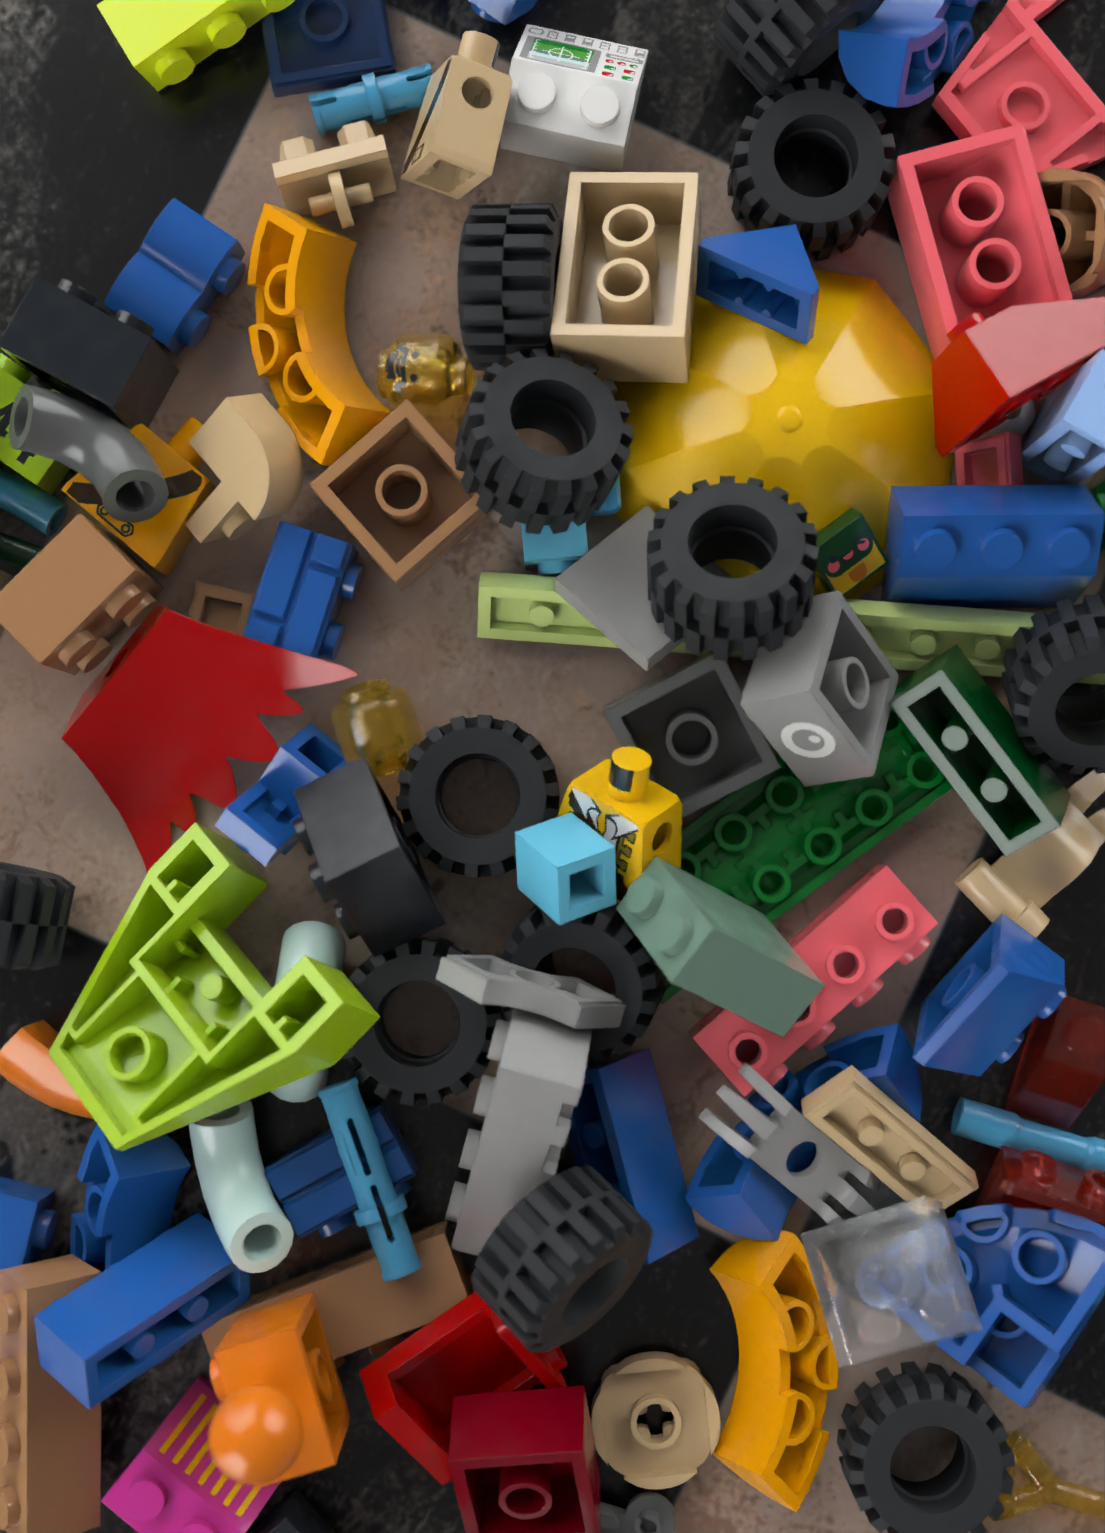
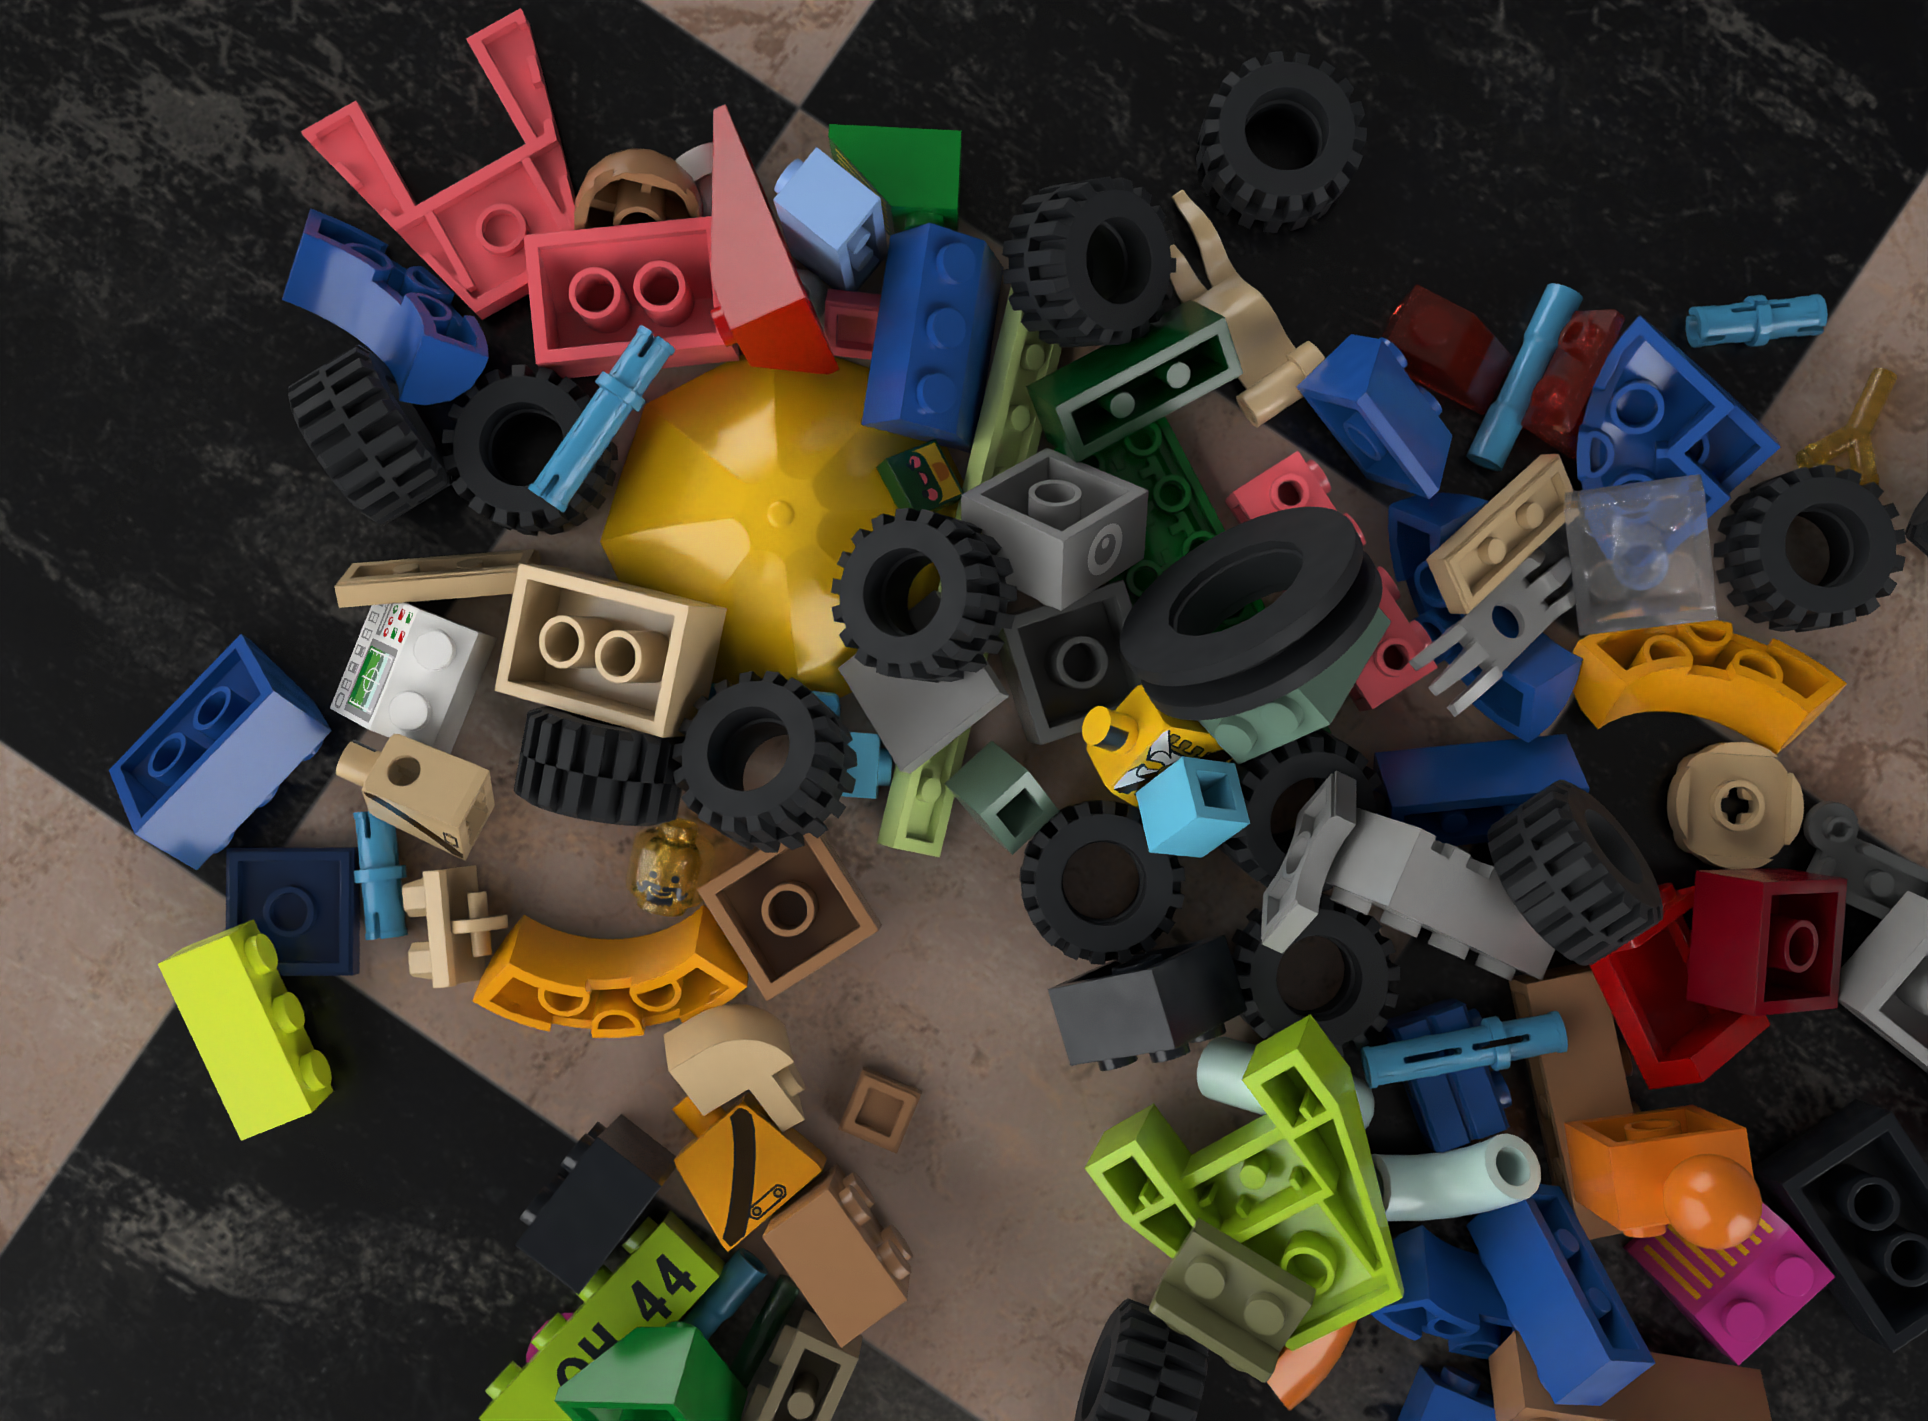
camera: 85 degrees left, 0 degrees up
dark grey cylinder [9,384,169,523] -> none
red piece [62,605,358,873] -> none
blue brick [104,198,246,356] -> none
blue brick [215,723,357,867] -> none
blue brick [242,521,364,661] -> none
clear yellow head [330,678,423,777] -> none
blue slope [696,224,819,345] -> none
none -> tan tile [334,549,541,608]
none -> dark azure pin [528,325,676,513]
none -> sand green brick [944,740,1060,855]
none -> black tyre [1120,507,1383,721]
none -> olive bracket [1149,1218,1316,1383]

